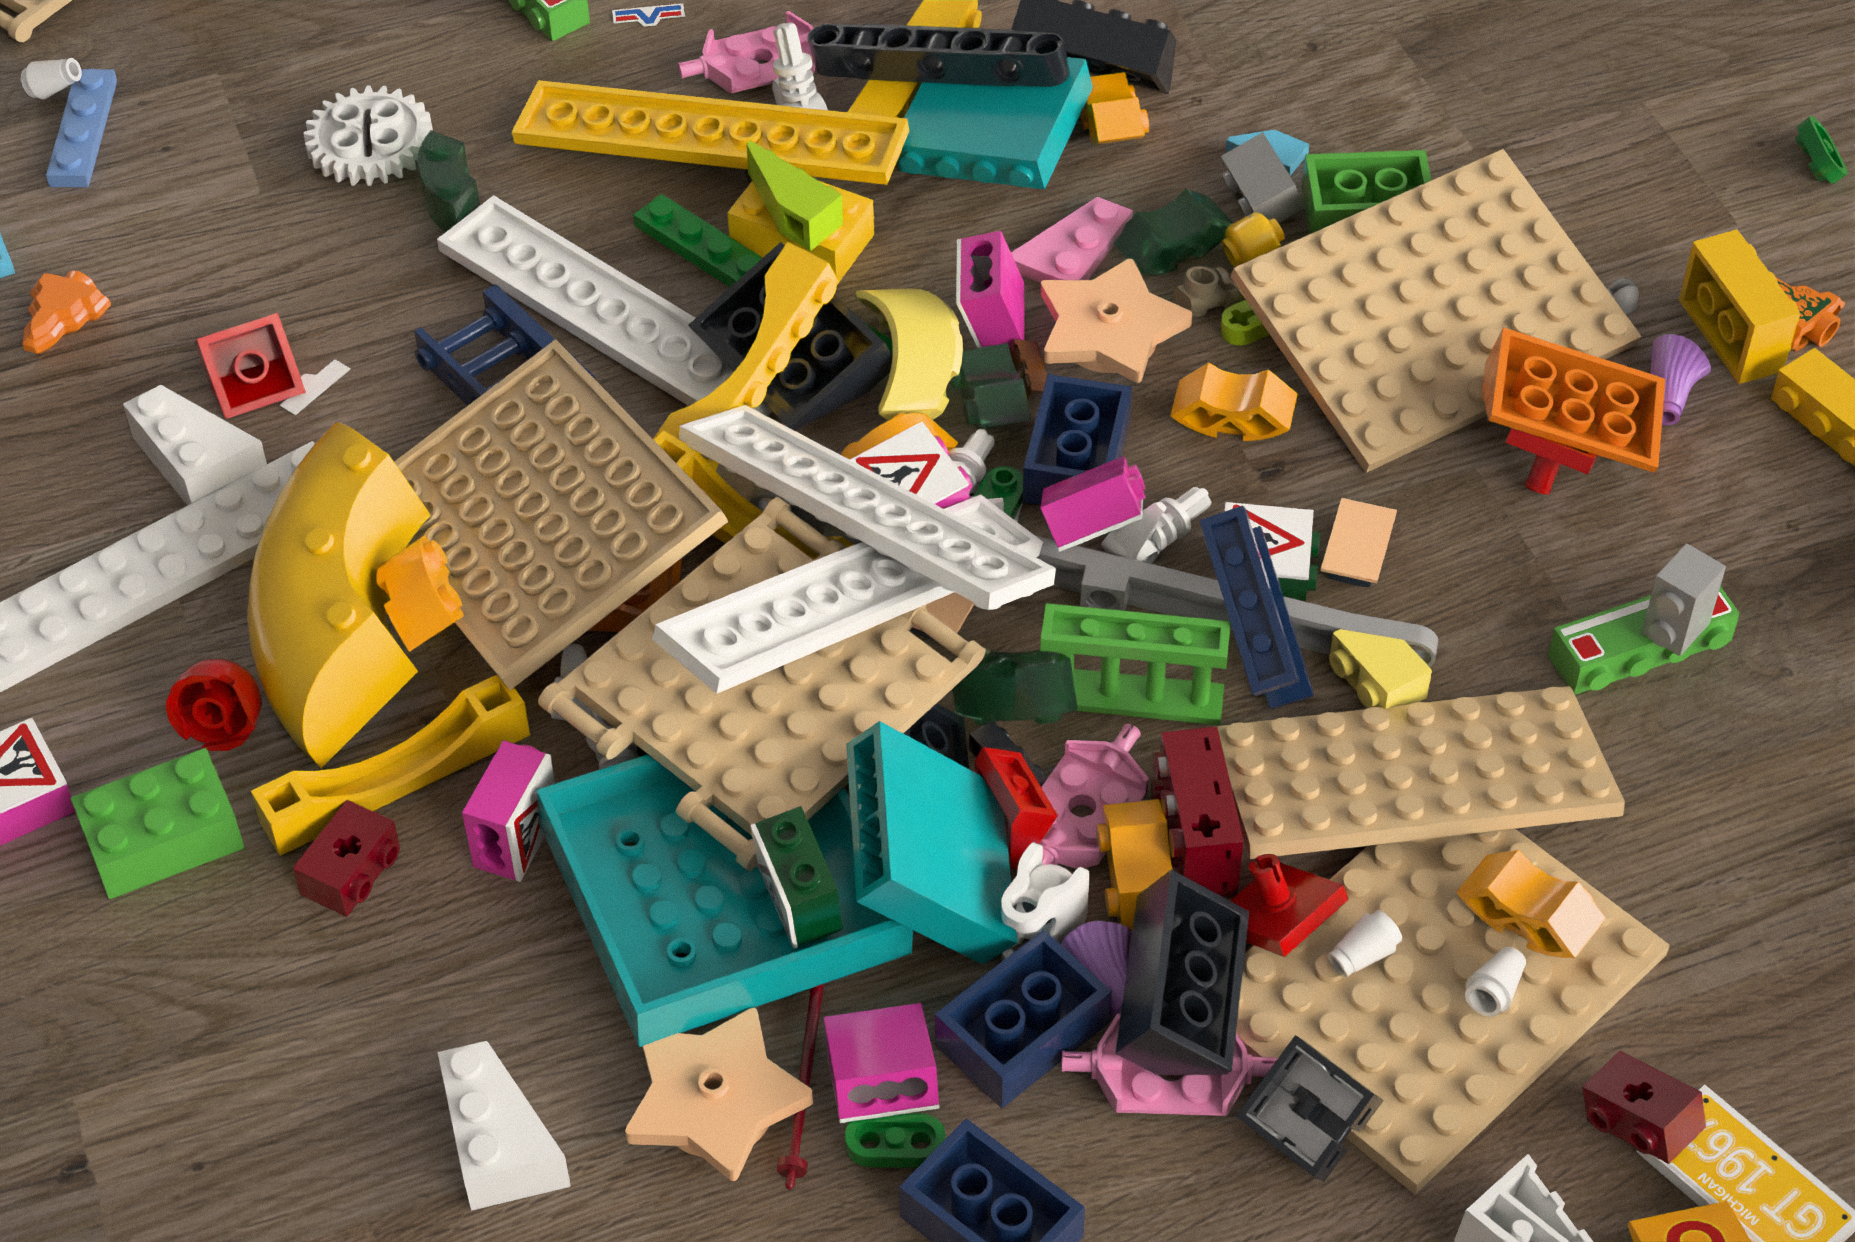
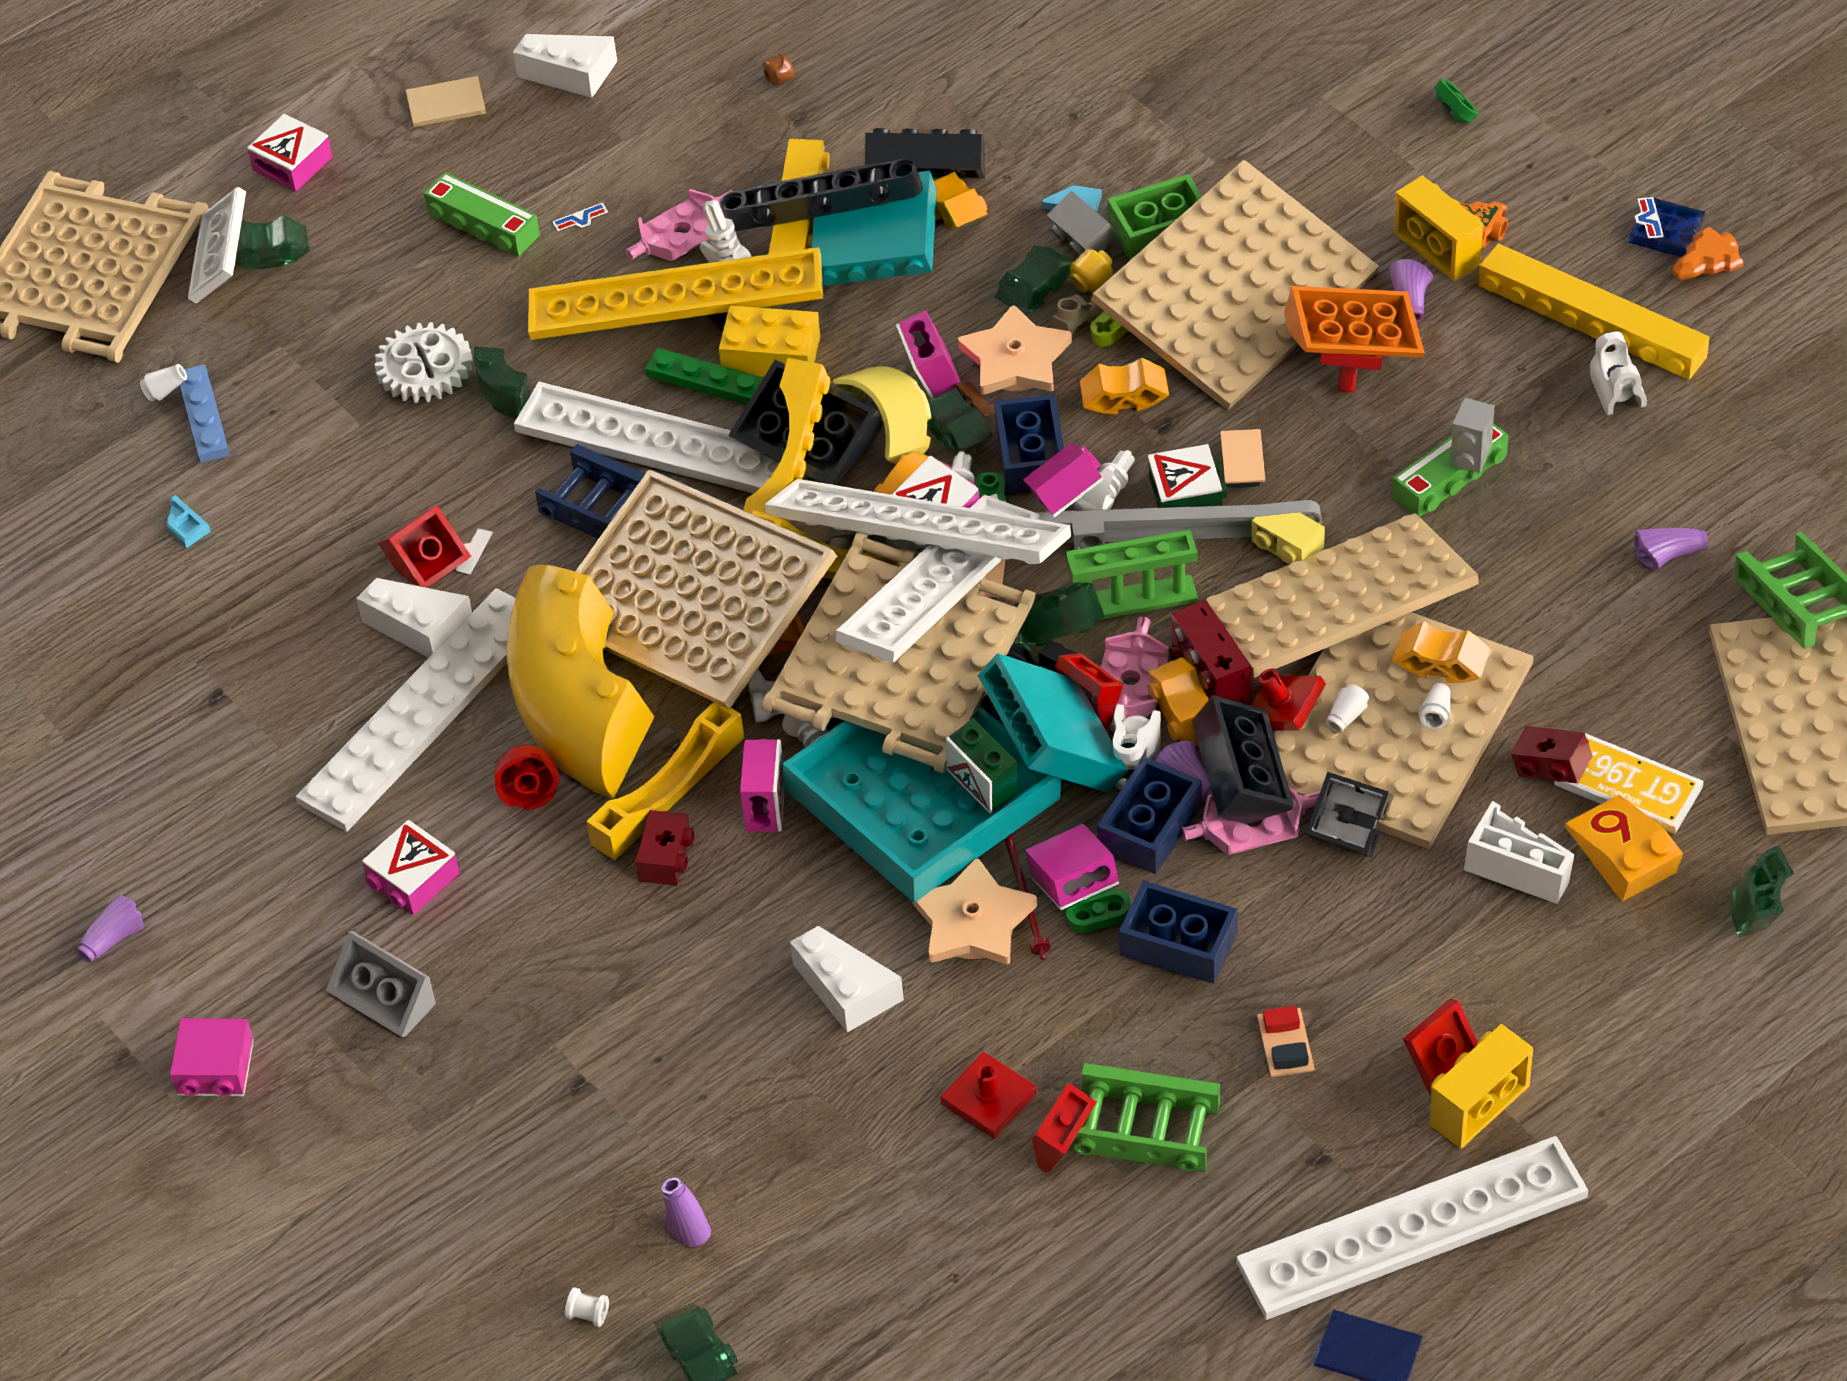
camera: 15 degrees left, 0 degrees up
orange rock [22,270,111,354] -> none
bright green brick [70,748,245,900] -> none
light orange brick [376,535,464,652] -> none
lime slope [746,140,843,251] -> none
bright pink wing [1011,197,1133,283] -> none
dark blue fence [1199,505,1315,710] -> none
light grey hinge [1607,278,1639,314] -> none

